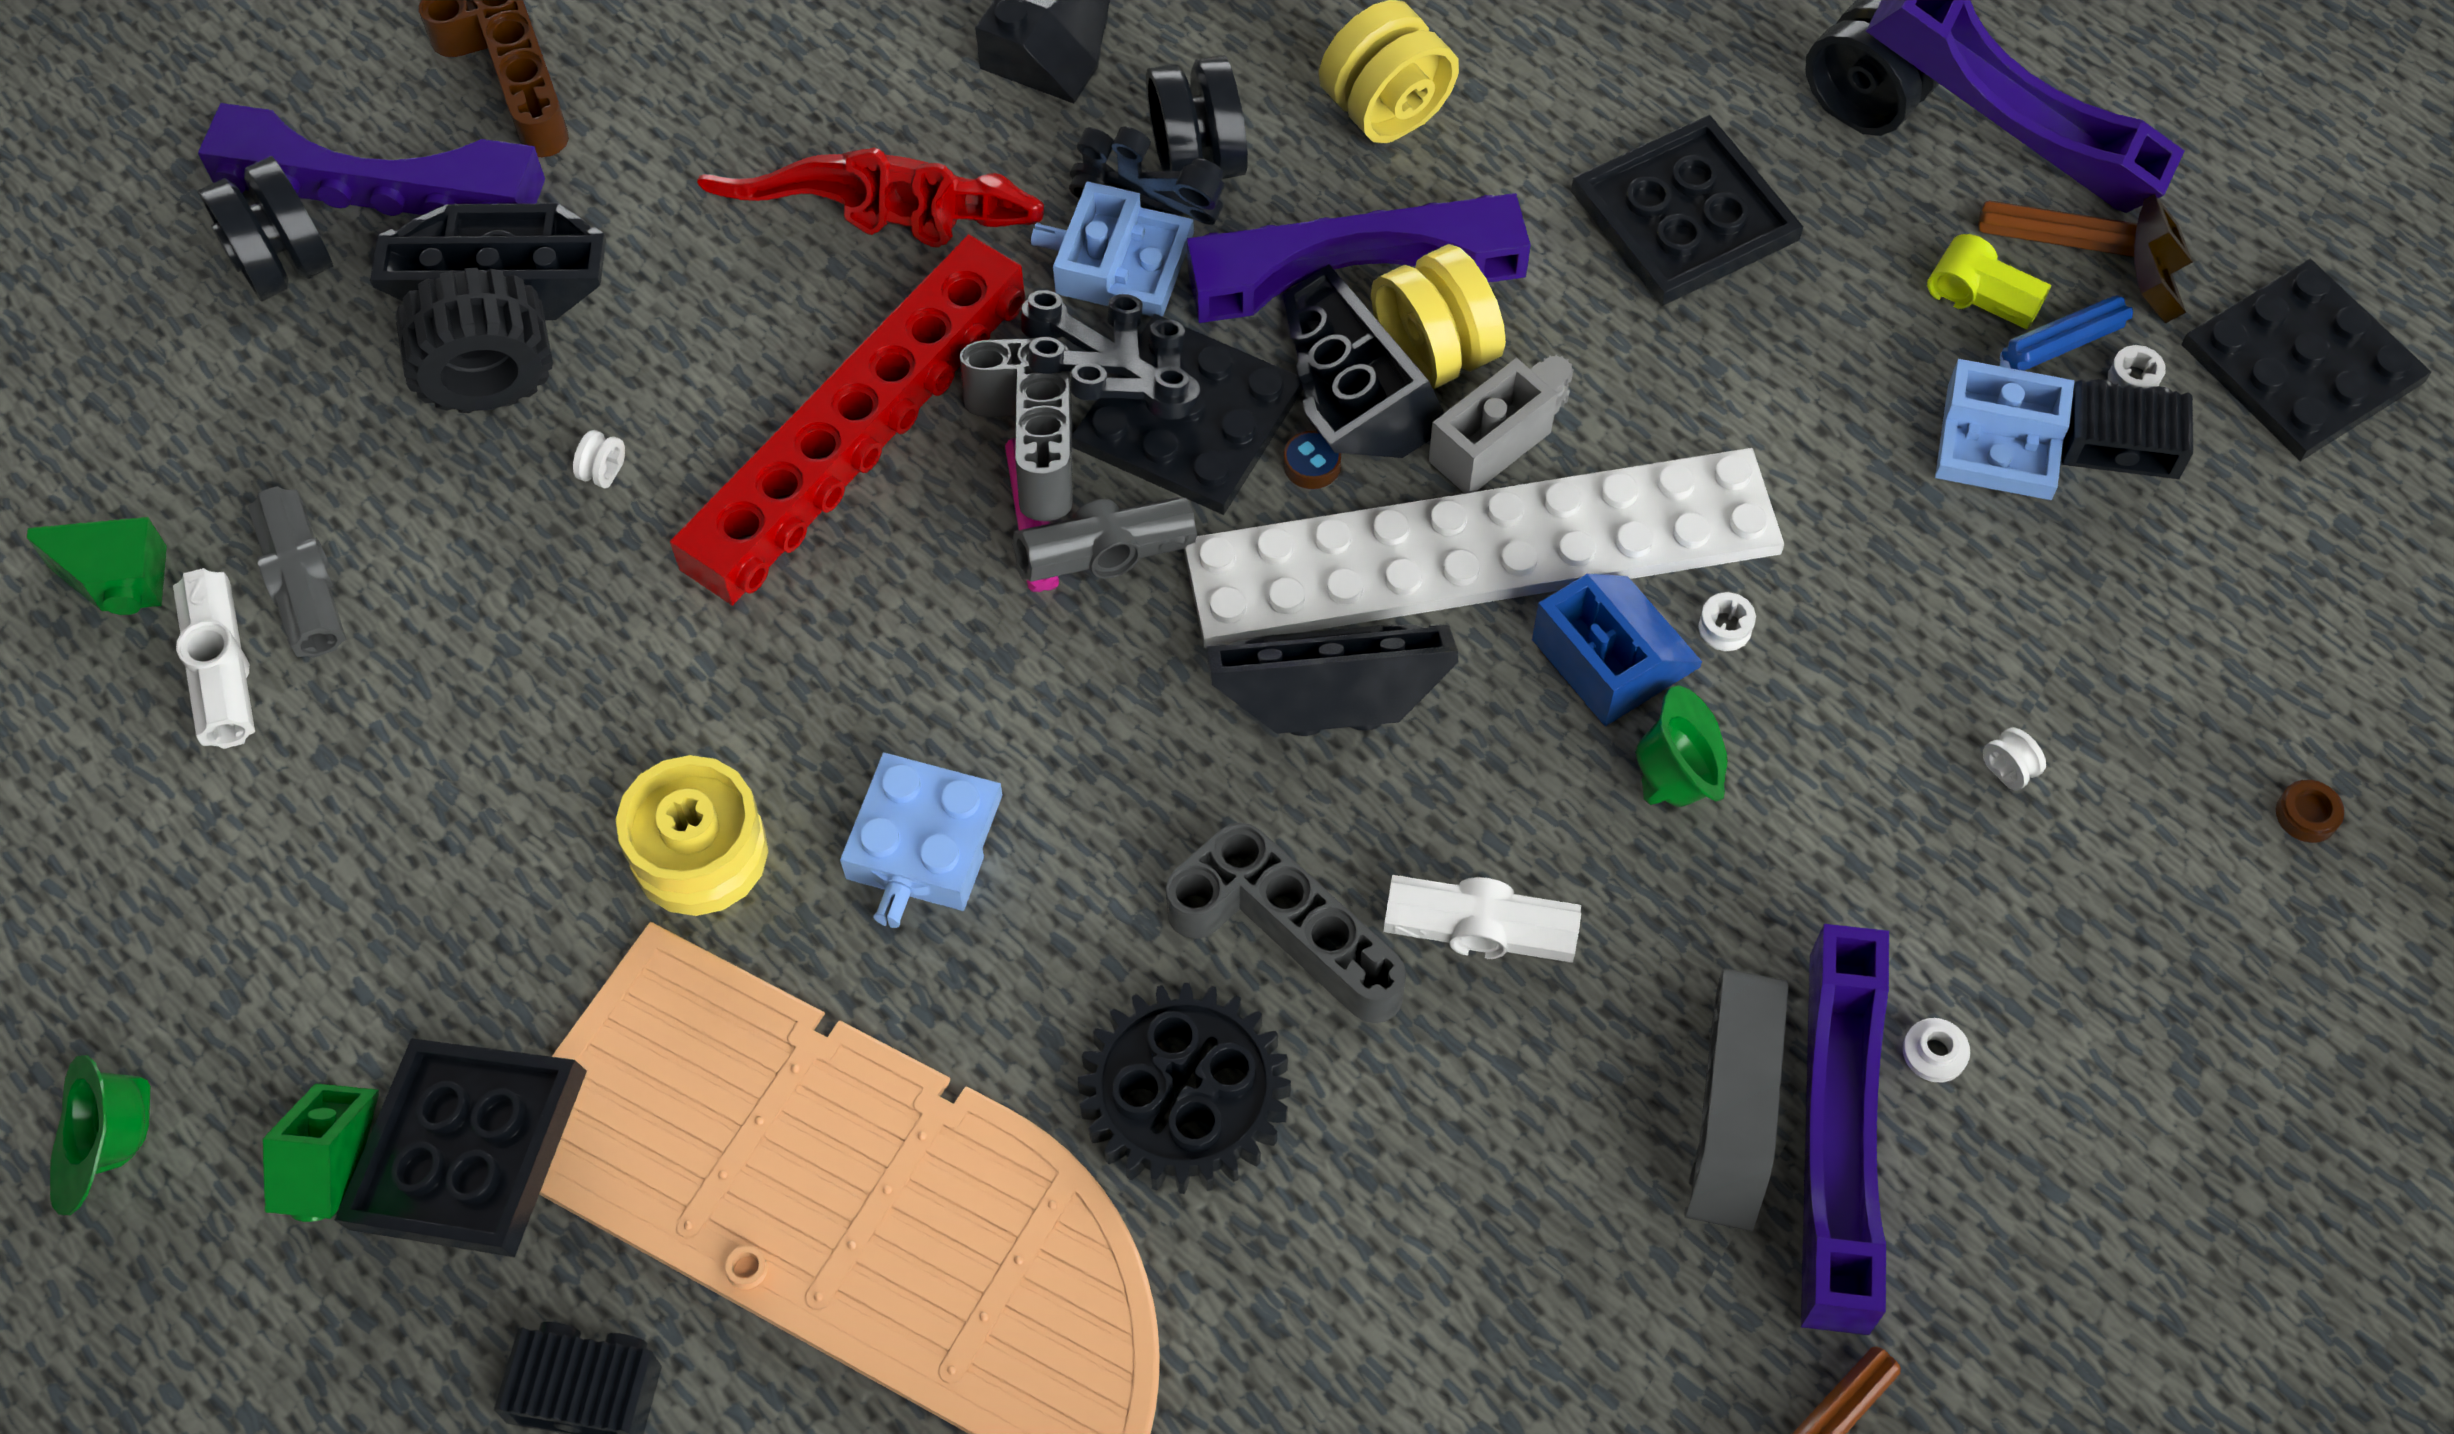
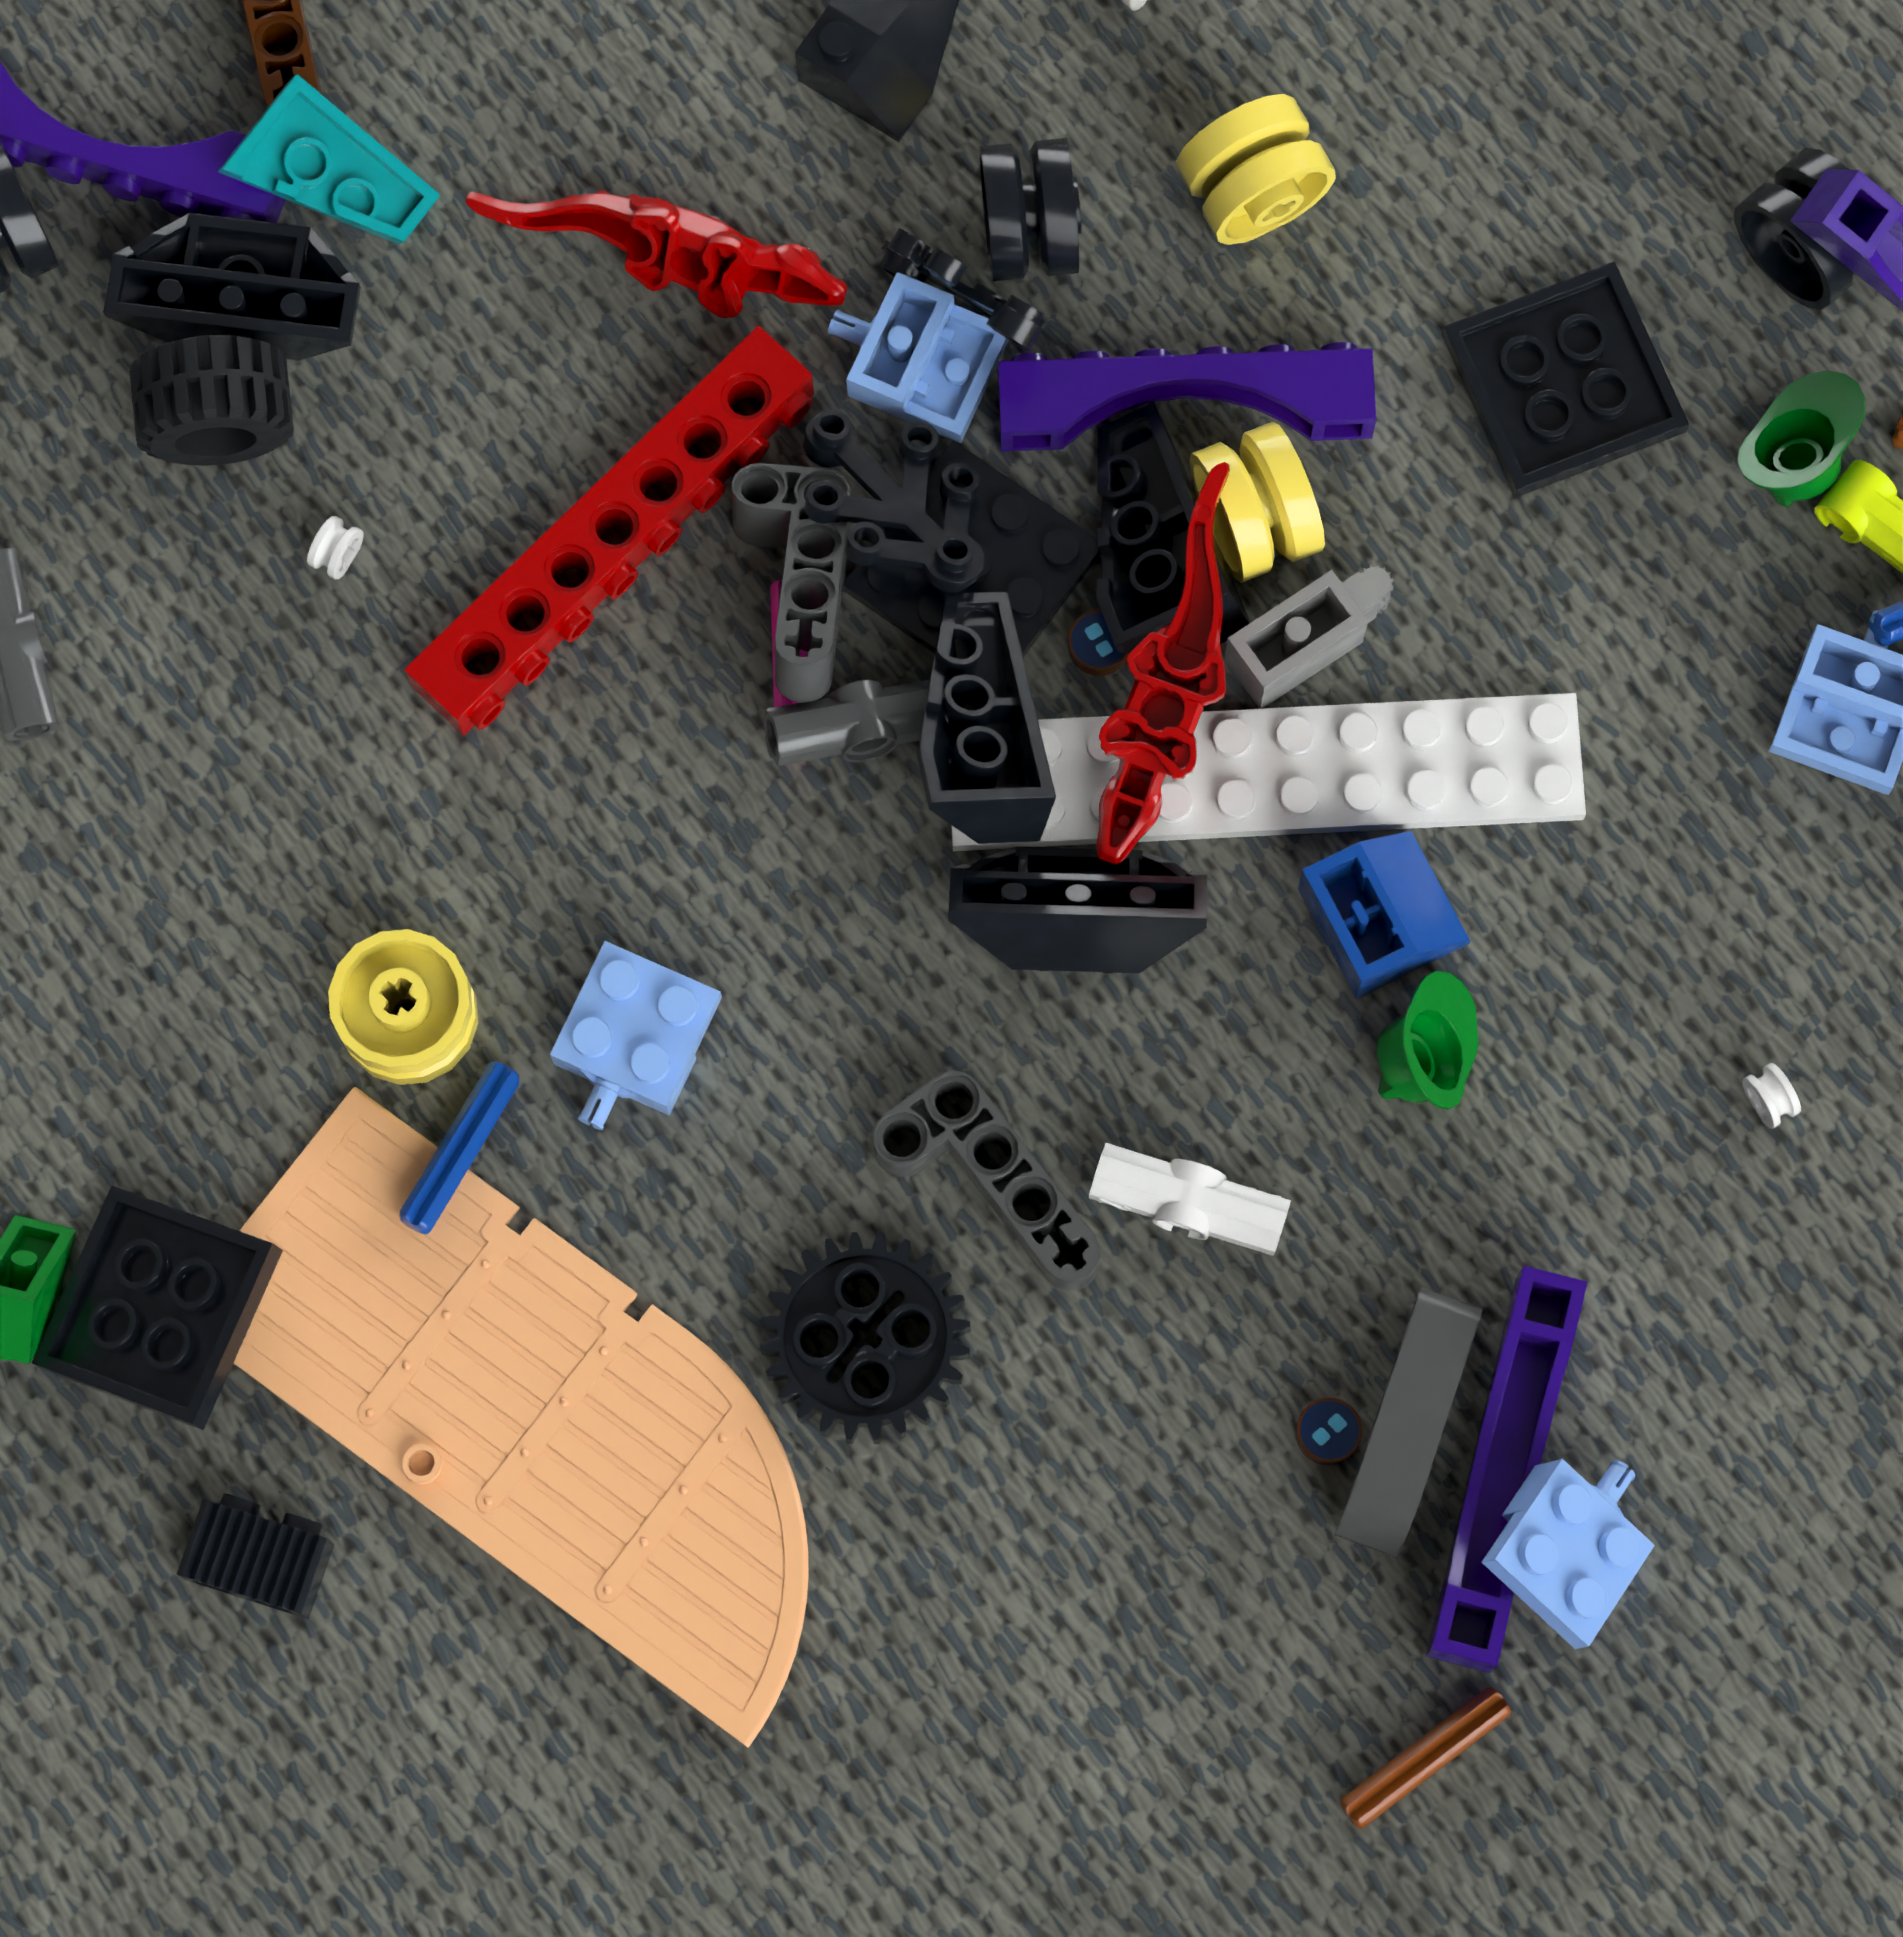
camera: 10 degrees right, 15 degrees up
white bush [1698,592,1756,651] -> none
white plate [1903,1018,1970,1082] -> none
none -> teal wing [218,74,440,245]
none -> blue axle [399,1061,519,1234]
none -> black wedge [917,592,1056,844]
none -> red animal [1096,462,1230,865]
none -> dark blue tile [1296,1398,1362,1465]
none -> light blue plate [1482,1459,1655,1649]
none -> green piece [1738,370,1866,508]

